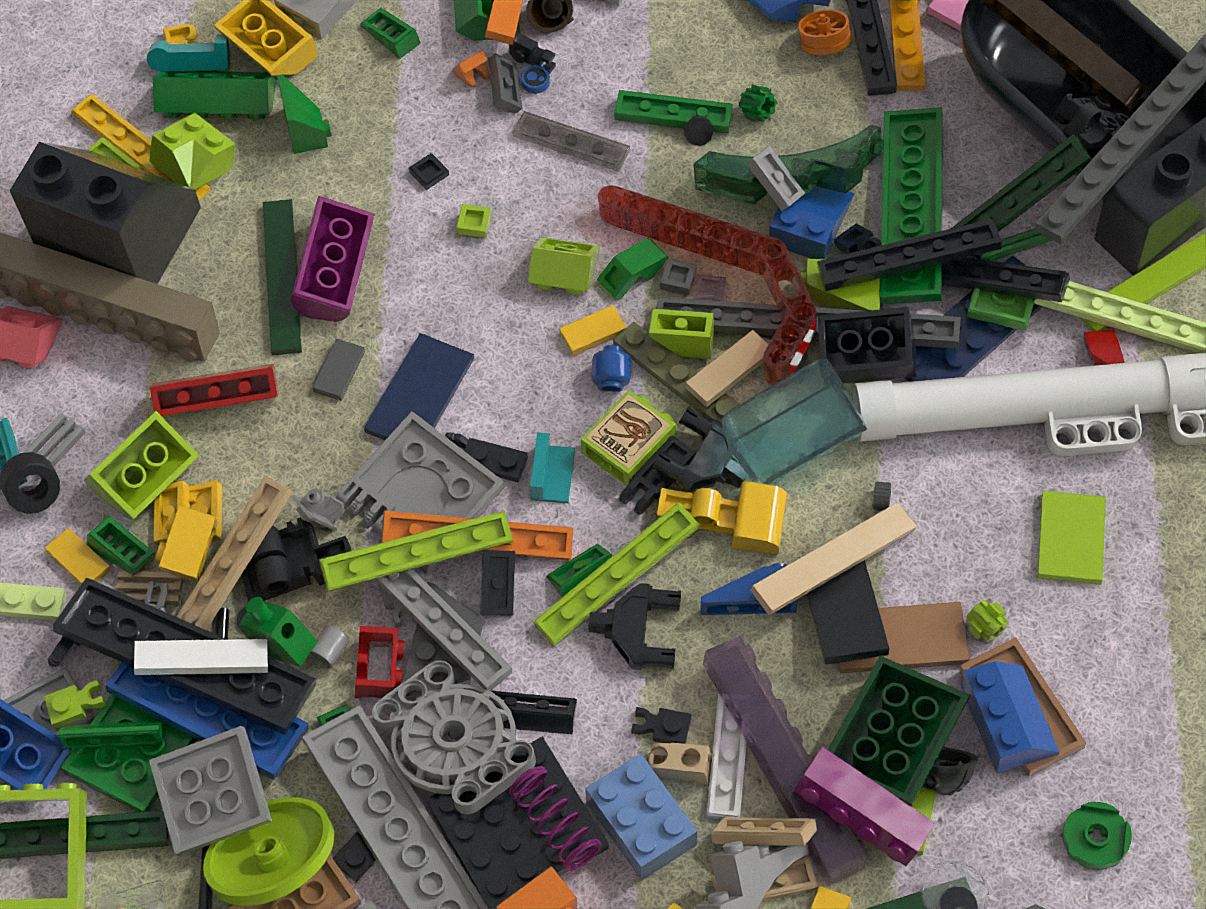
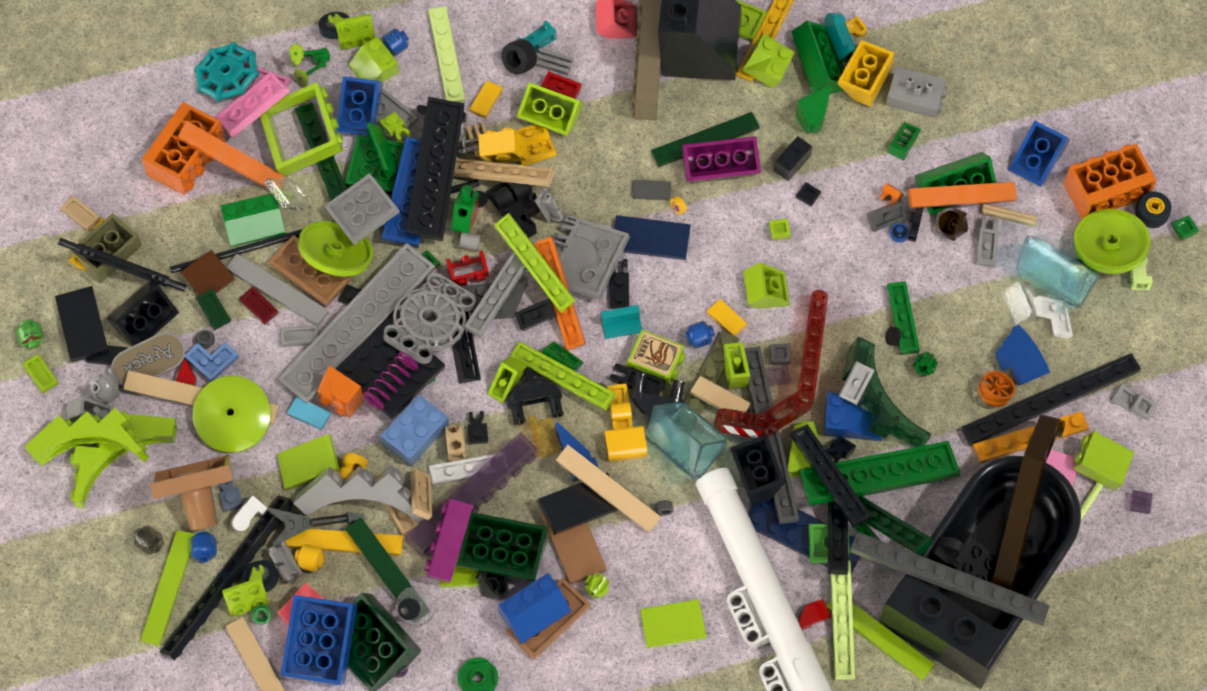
camera: 70 degrees right, 5 degrees up
green slope [86,516,156,576] -> none
white tile [134,639,268,675] -> none
red brick [150,363,279,416] -> none
clear smoke tile [512,111,630,172] -> none
green slope [597,238,669,299] -> none
none -> lime slope [488,356,527,404]
none -> clear yellow panel [528,416,562,458]
none -> red plate [541,71,582,99]
none -> yellow tile [670,196,687,215]
none -> black brick [774,136,812,181]

